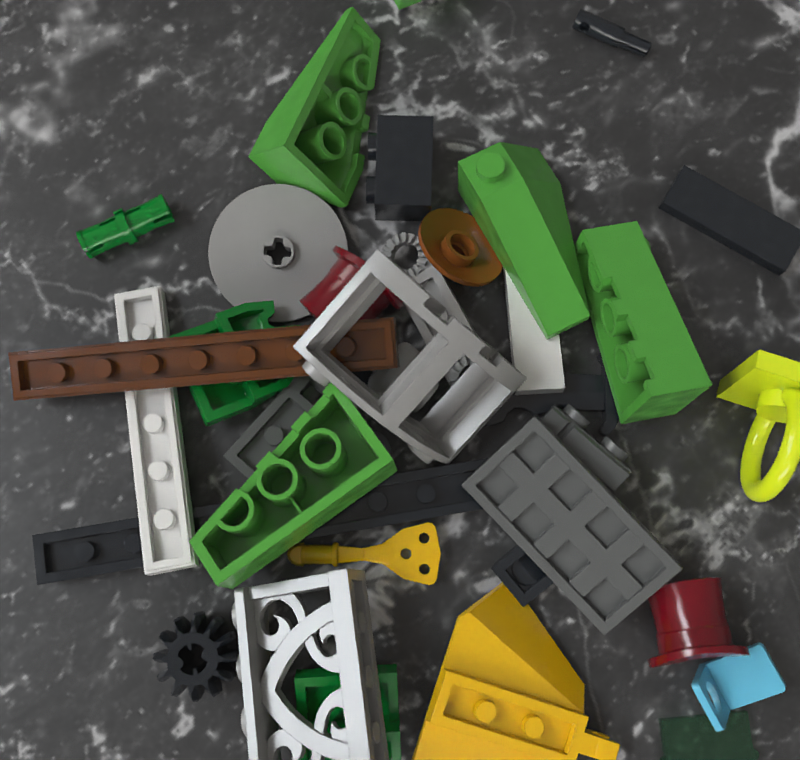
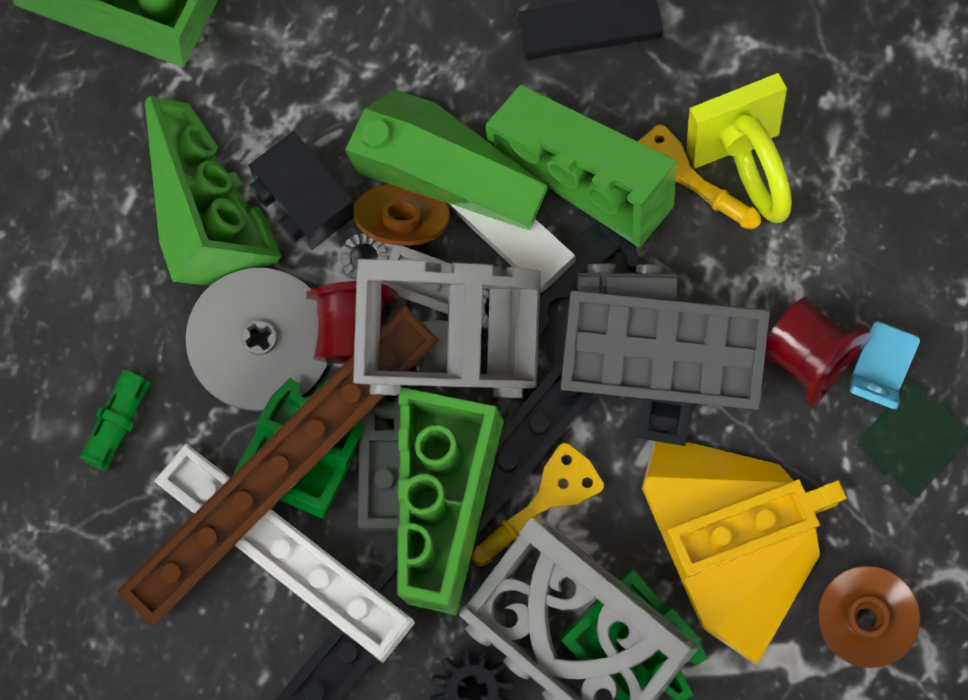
camera: 40 degrees left, 5 degrees down
none -> yellow piece [638,125,761,229]

